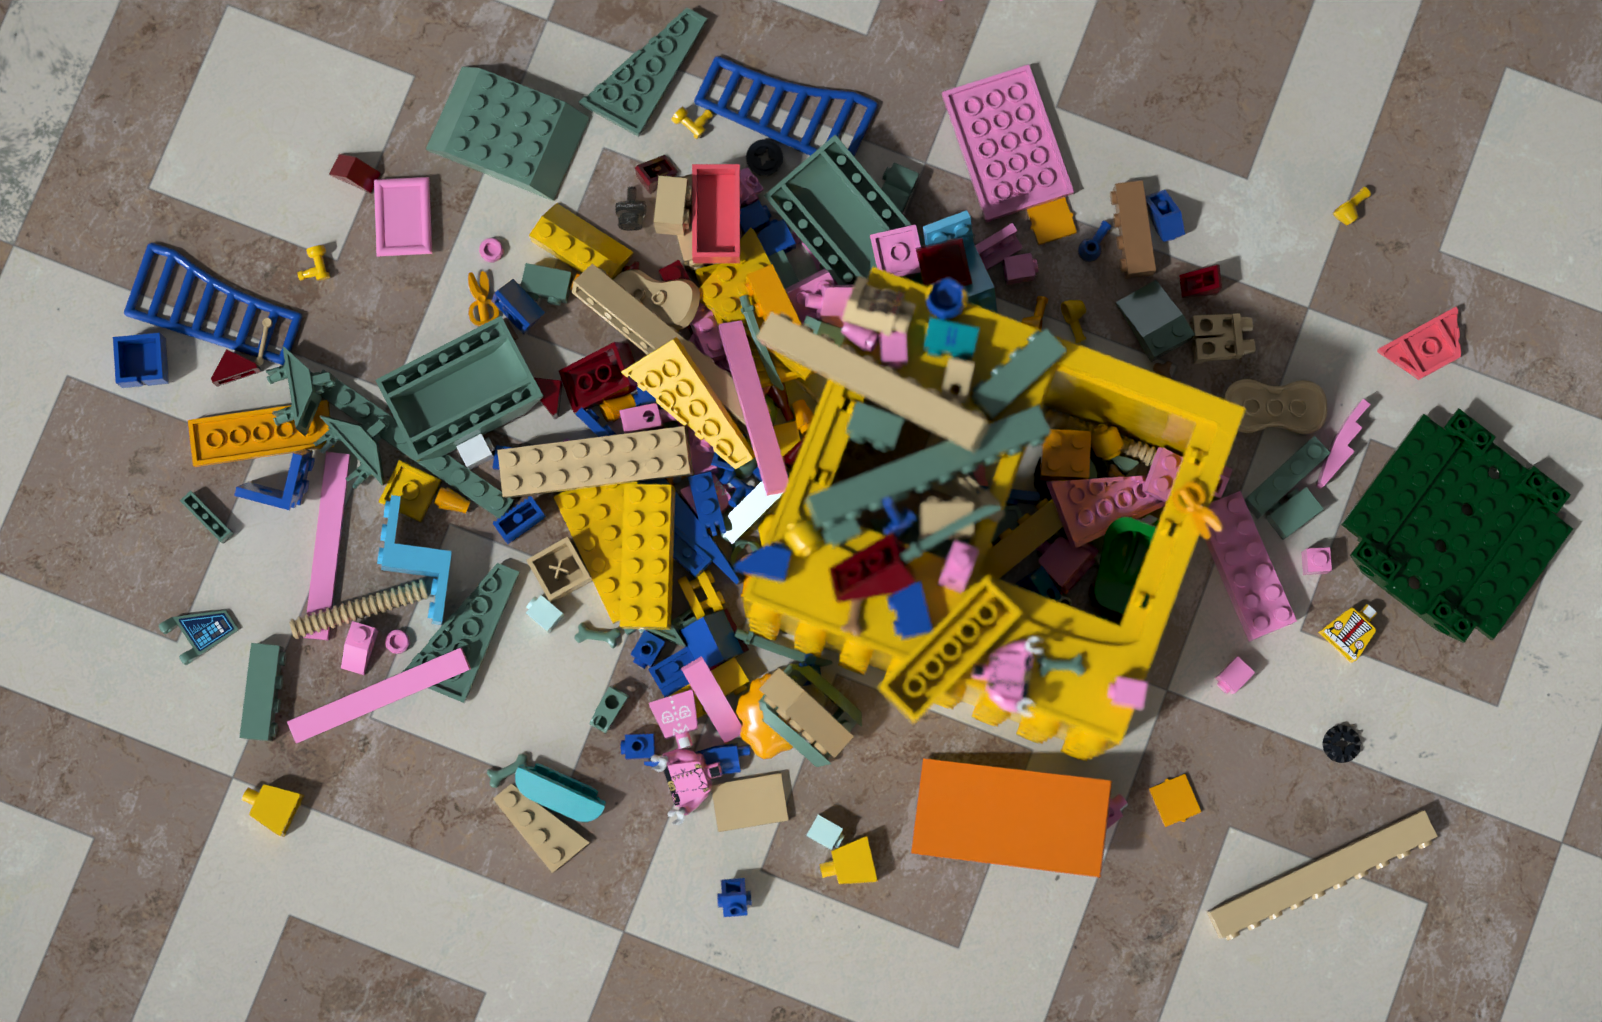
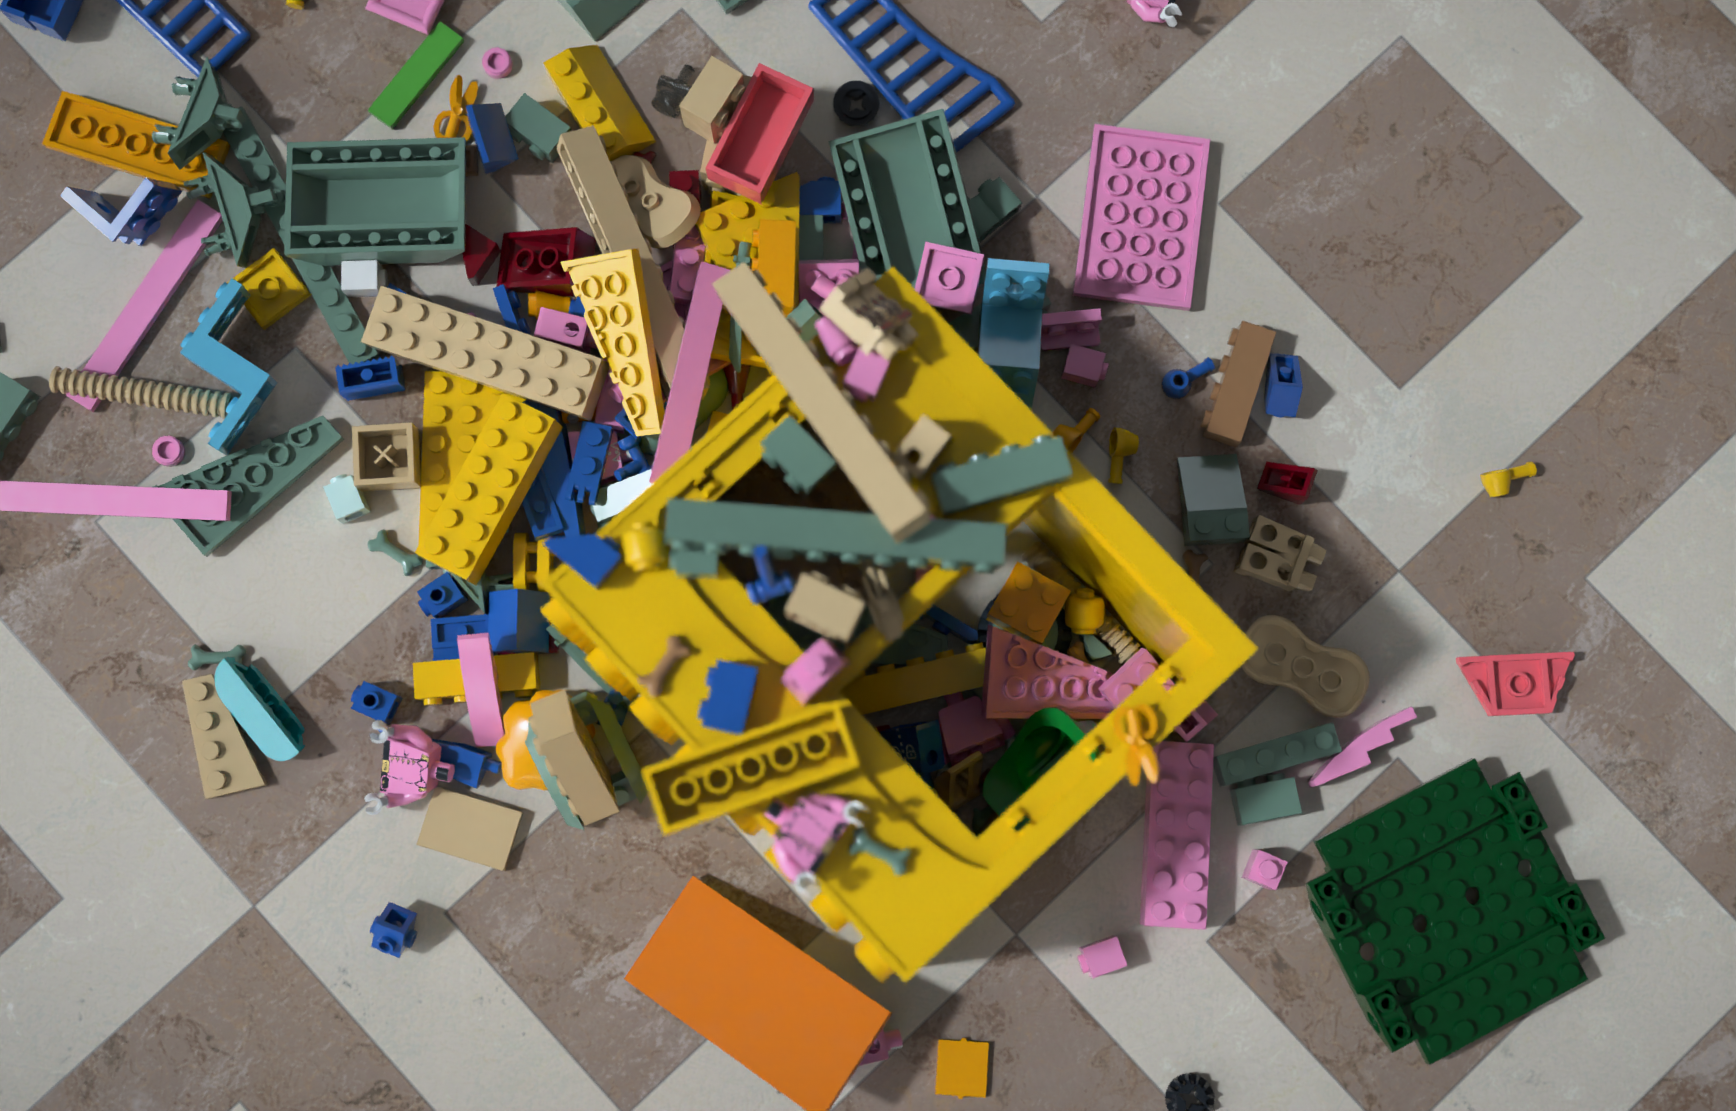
camera: 25 degrees right, 0 degrees up
sand green piece [180,490,234,544] -> none
dark red slope [211,349,261,387] -> none
tan hinge [255,318,272,366] -> none
bright pink slope [341,621,379,675] -> none
light orange cone [434,487,471,514] -> none
sand green leg [589,686,630,734] -> none
dark red slope [635,155,678,194] -> none
bright pink torso [649,690,698,749] -> none
yellow piece [671,106,713,140] -> none
bright pink brick [740,168,764,207] -> none
blue brick [740,200,772,235] -> none
light aqua brick [806,815,844,850] -> none
yellow torso [819,837,877,884] -> none
dark red slope [829,531,916,603] -> none
sand green sword [900,505,1001,563] -> none
dark red tile [915,237,972,288] -> none
teal brick [923,317,979,362] -> none
blue hair [925,278,968,321] -> none
light orange piece [1026,197,1077,246] -> none
bright pink brick [1108,677,1147,710] -> none
torso [1318,604,1377,663] -> none
none -> bright green tile [368,21,465,130]
none -> tan slope [934,751,983,812]

